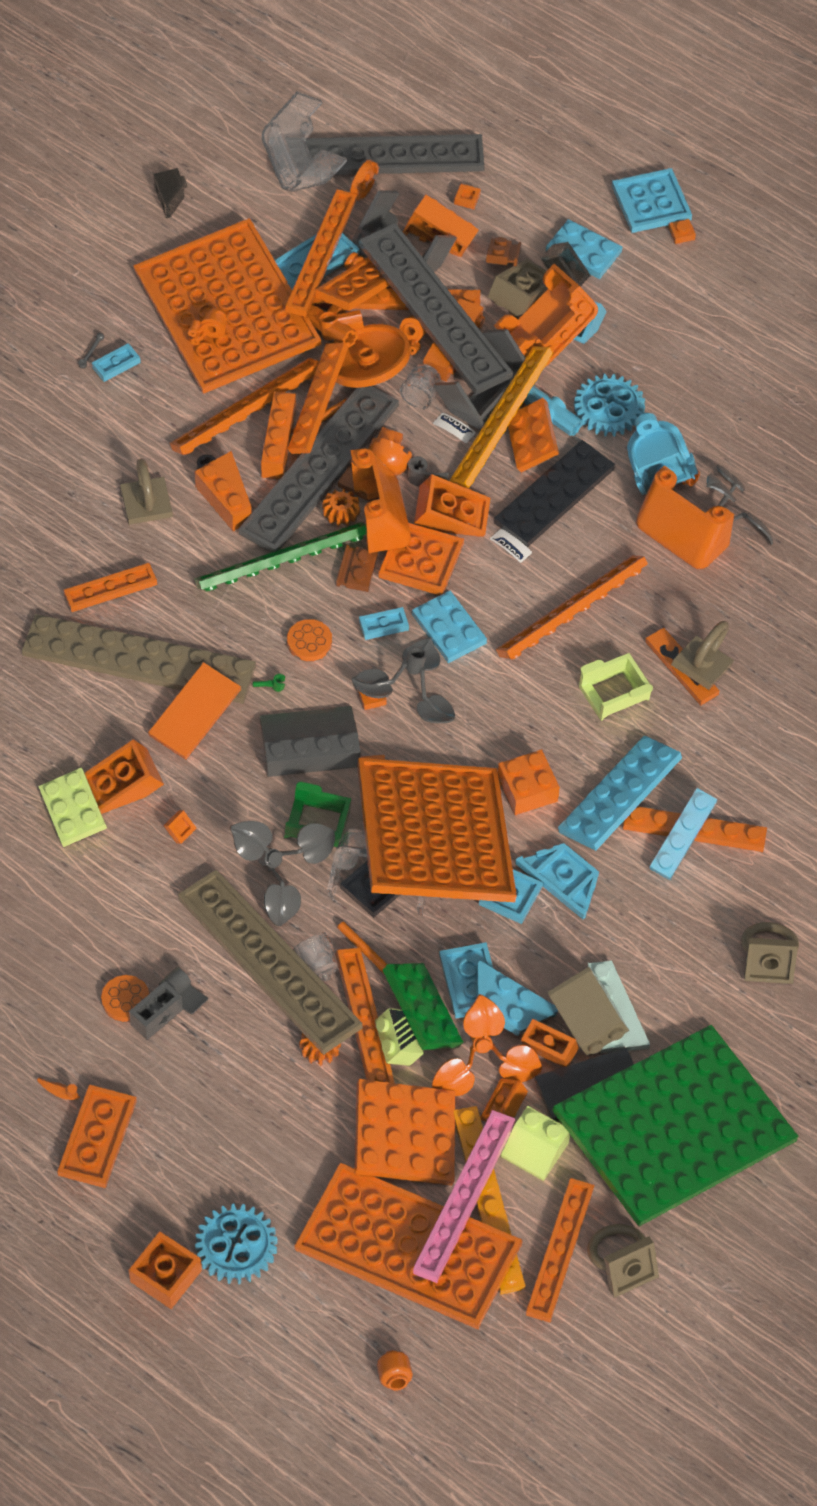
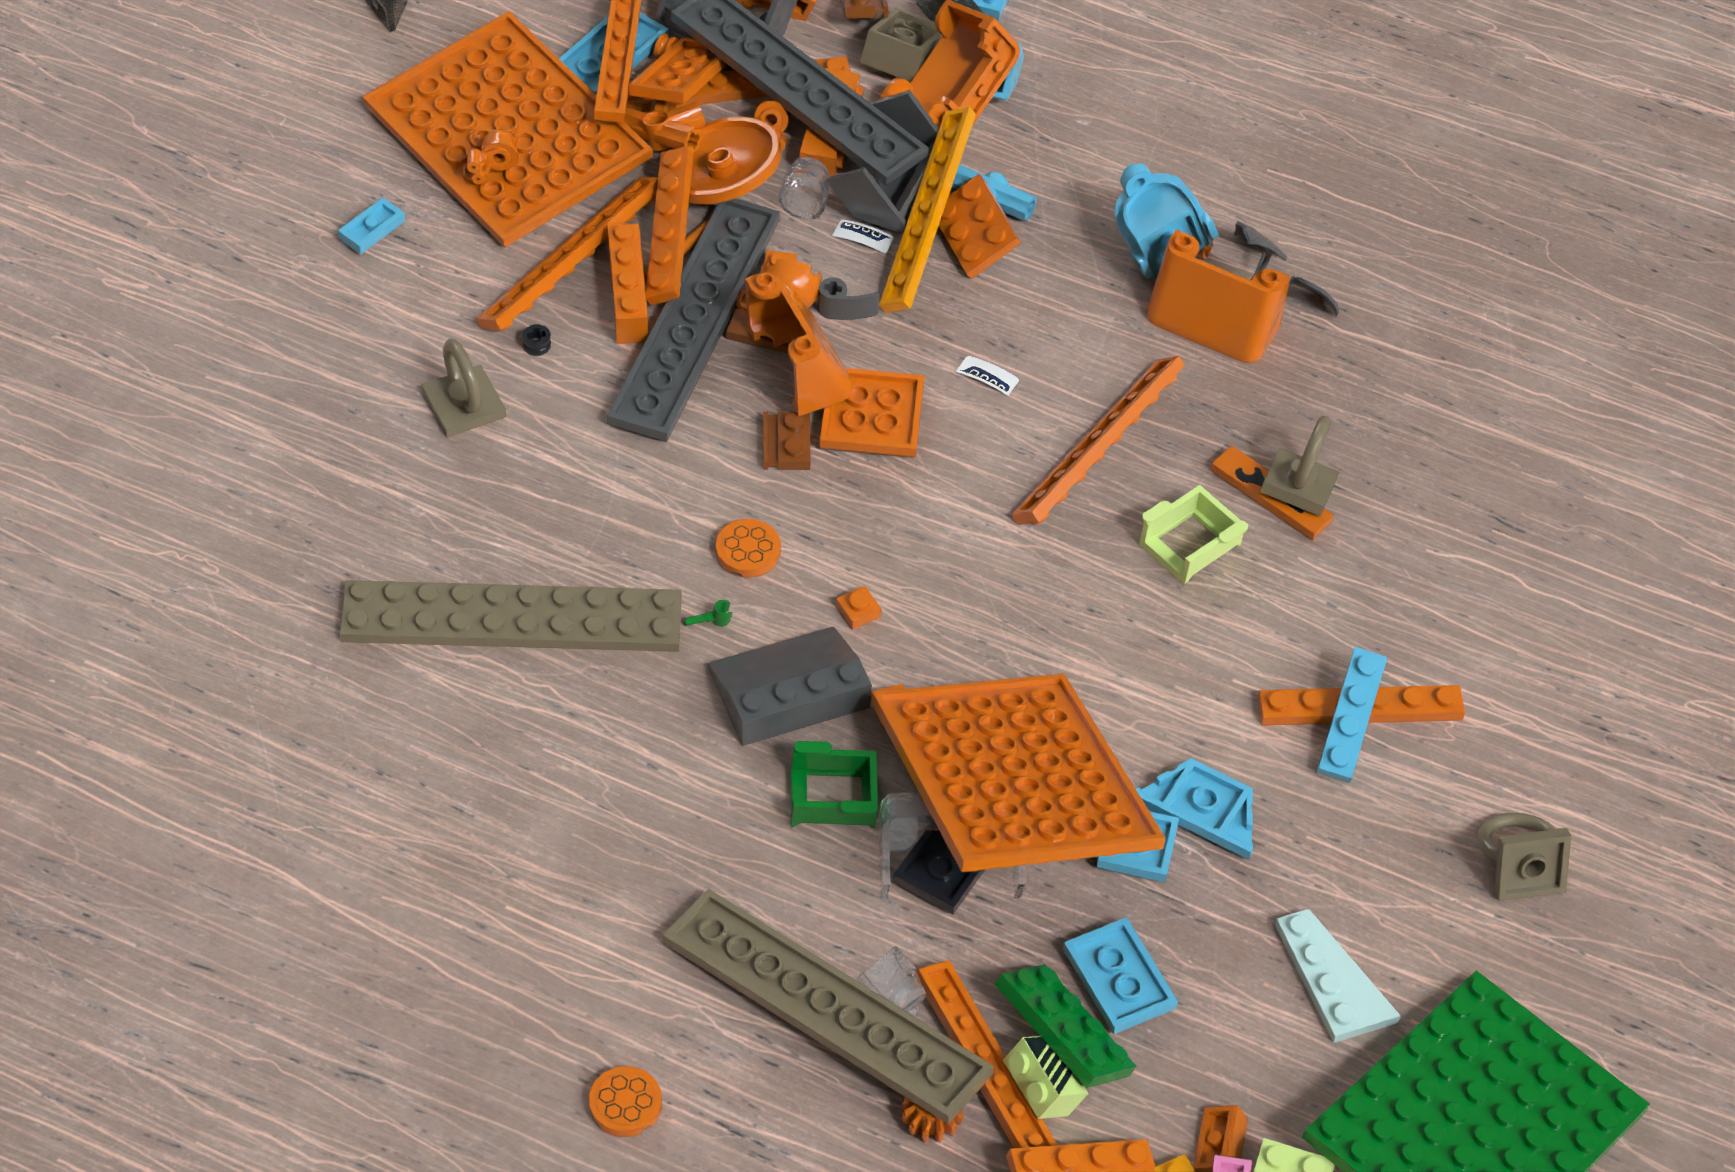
camera: 15 degrees left, 5 degrees down
yellowish green plate [39,767,107,847] -> none
orange plate [64,563,157,612] -> none
dark grey hinge [78,333,105,369] -> none
orange slope [85,739,164,814] -> none
dark grey brick [129,981,183,1040] -> none
orange tile [148,662,241,760] -> none
dark grey panel [158,967,208,1015] -> none
orange plate [163,810,197,844] -> none
plate [194,522,367,592] -> none
orange wedge [195,451,251,531] -> none
dark grey plant [230,821,335,926] -> none
orange gear [322,488,360,527] -> none
orange bar [337,921,387,975] -> none
dark grey plant [352,637,455,723] -> none
medium azure plate [359,607,409,640] -> none
medium azure plate [412,590,487,663] -> none
orange slope [414,474,491,537] -> none
orange plant [432,994,543,1096] -> none
medium azure wing [475,960,558,1036] -> none
black plate [494,440,615,548] -> none
orange brick [498,749,560,815] -> none
orange brick [521,1019,578,1067] -> none
black tile [534,1047,634,1121] -> none
dark tan slope [548,967,629,1056] -> none
medium azure plate [558,736,682,851] -> none
medium azure gear [574,374,645,436] -> none

